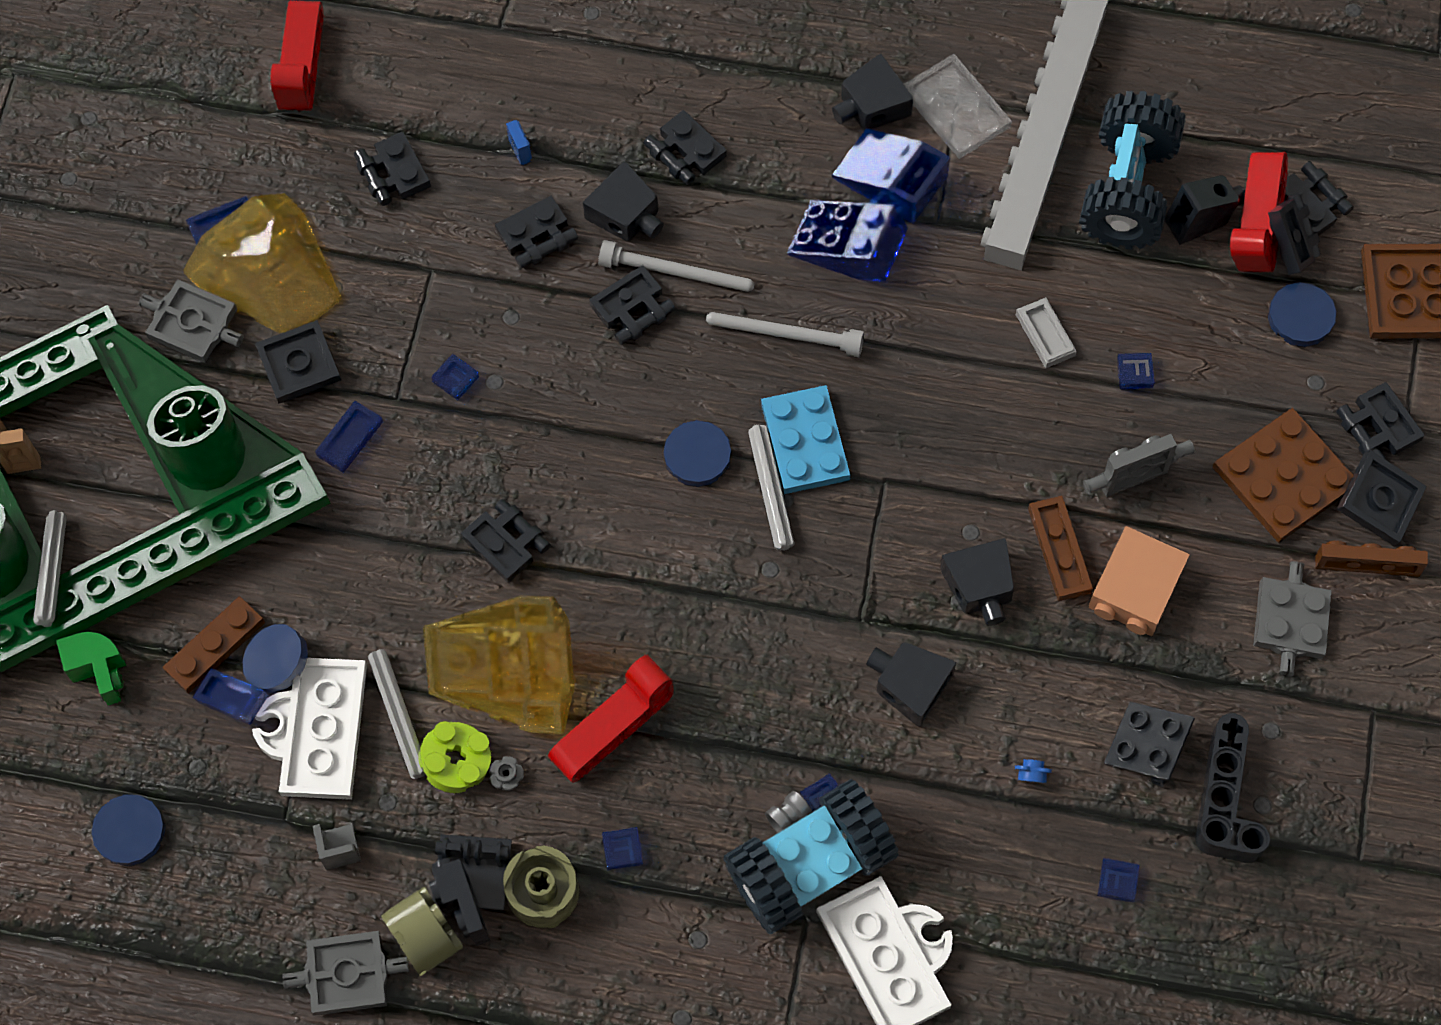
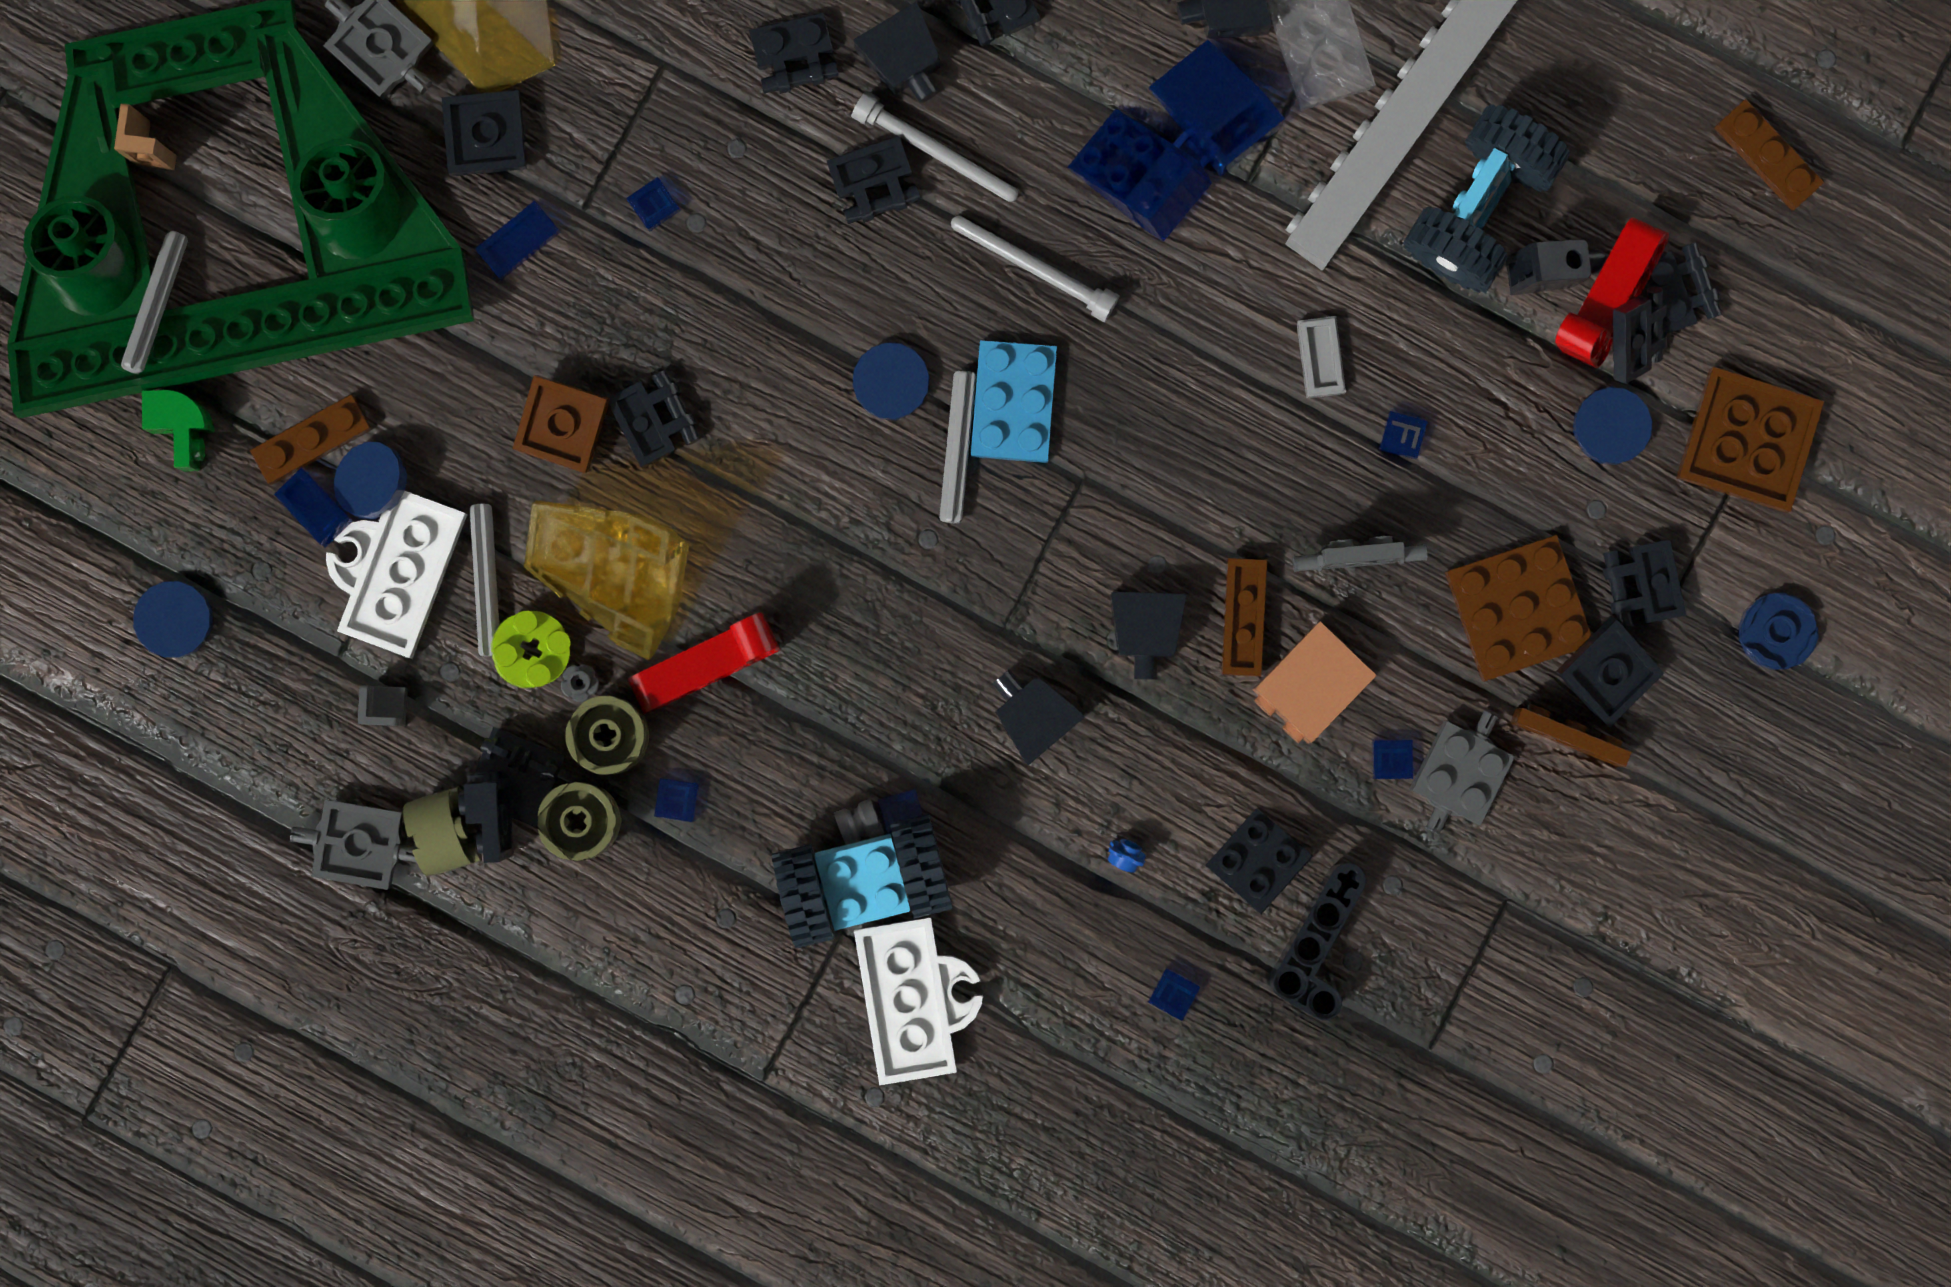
camera: 15 degrees right, 20 degrees up
none -> reddish brown plate [513,375,610,473]
none -> olive brick [565,696,649,774]
none -> clear blue tile [1372,740,1413,779]
none -> reddish brown plate [1714,98,1825,211]

